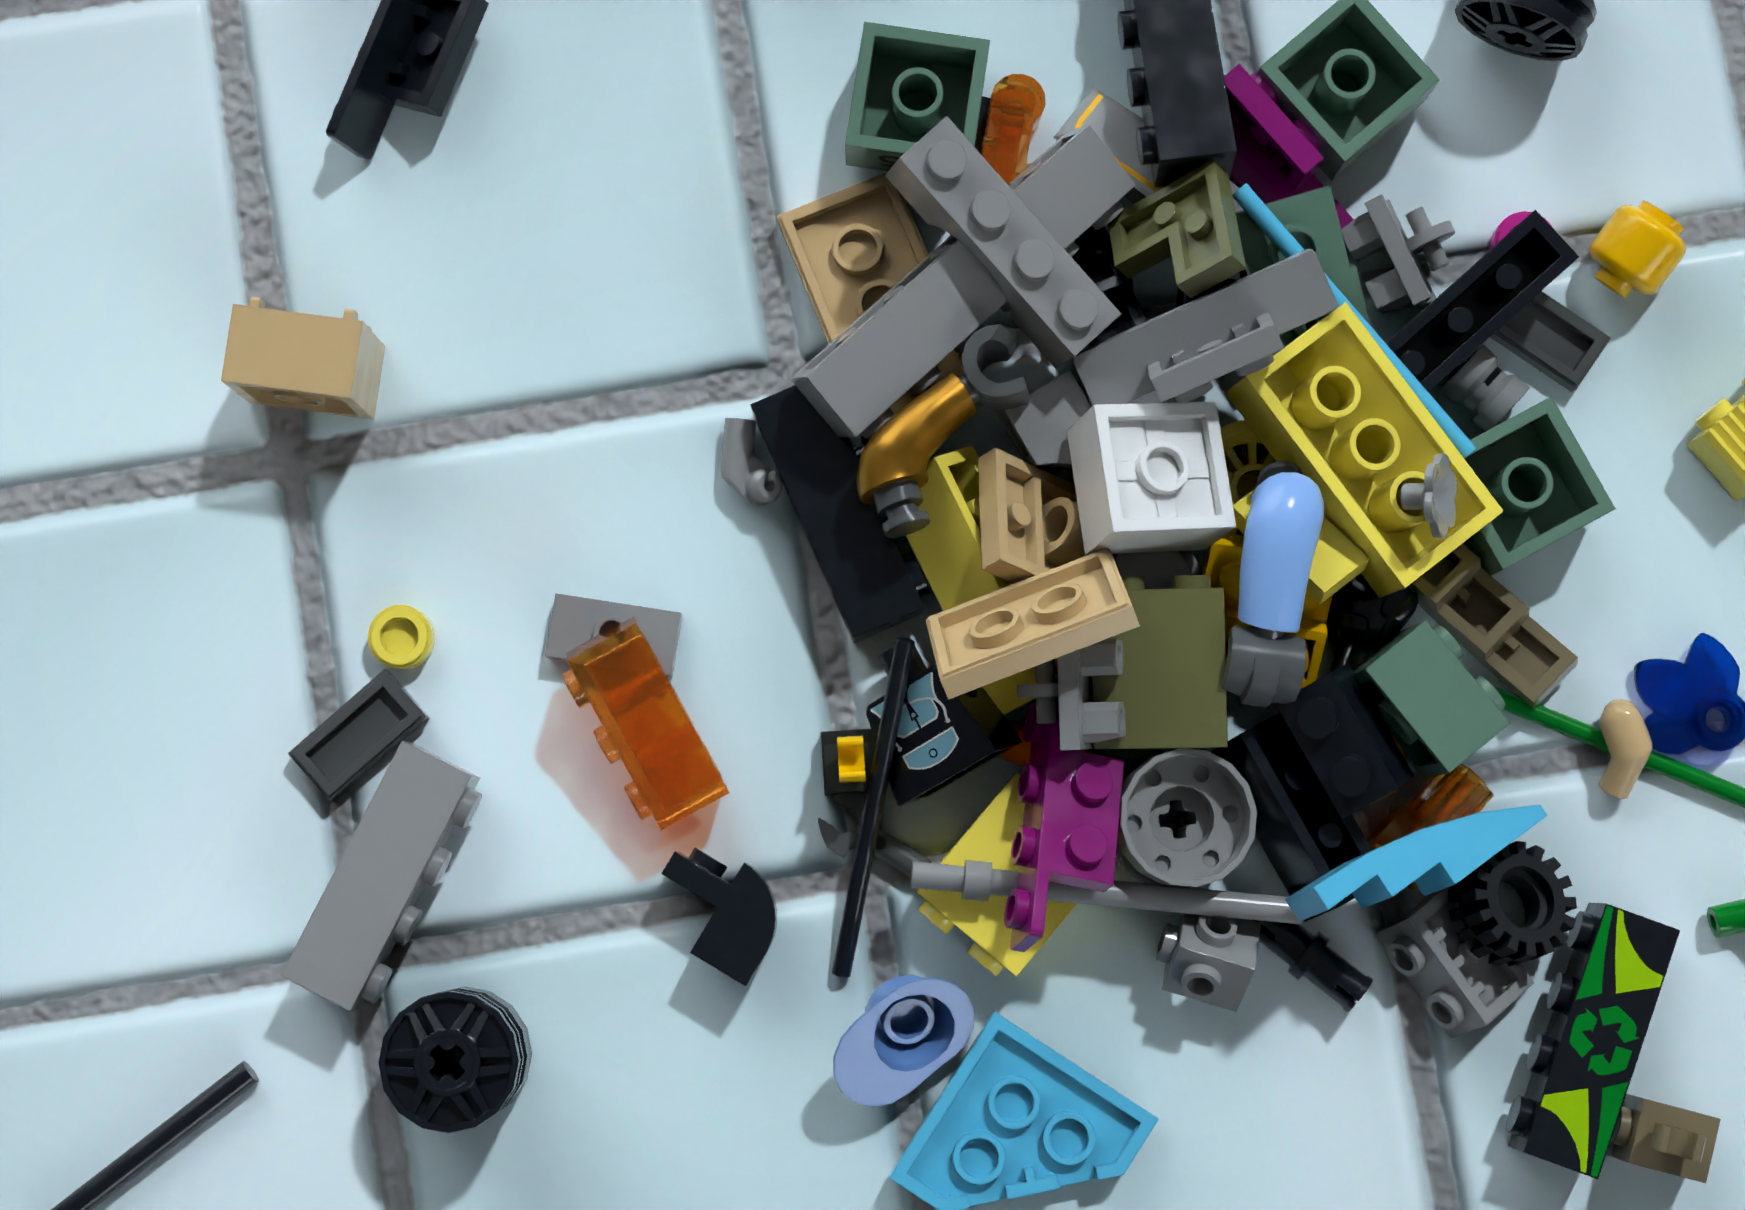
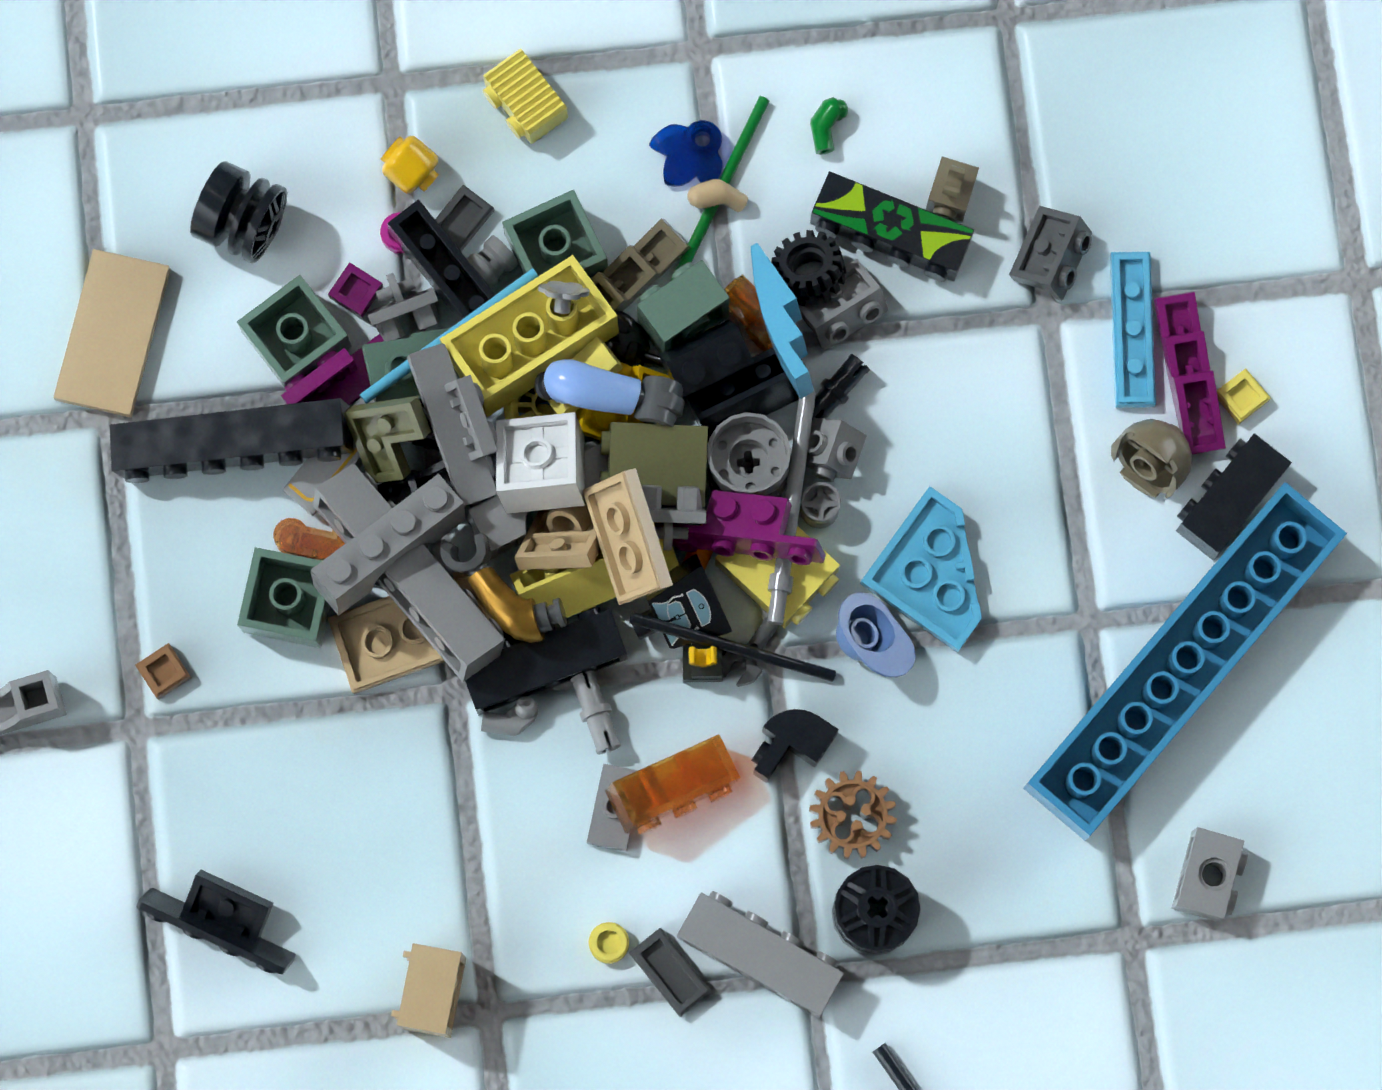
camera: 85 degrees left, 5 degrees down
none -> magenta plate [328,262,383,318]
none -> light grey pin [570,671,621,755]
none -> light grey wheel [800,482,841,529]
none -> medium nougat gear [809,771,897,859]

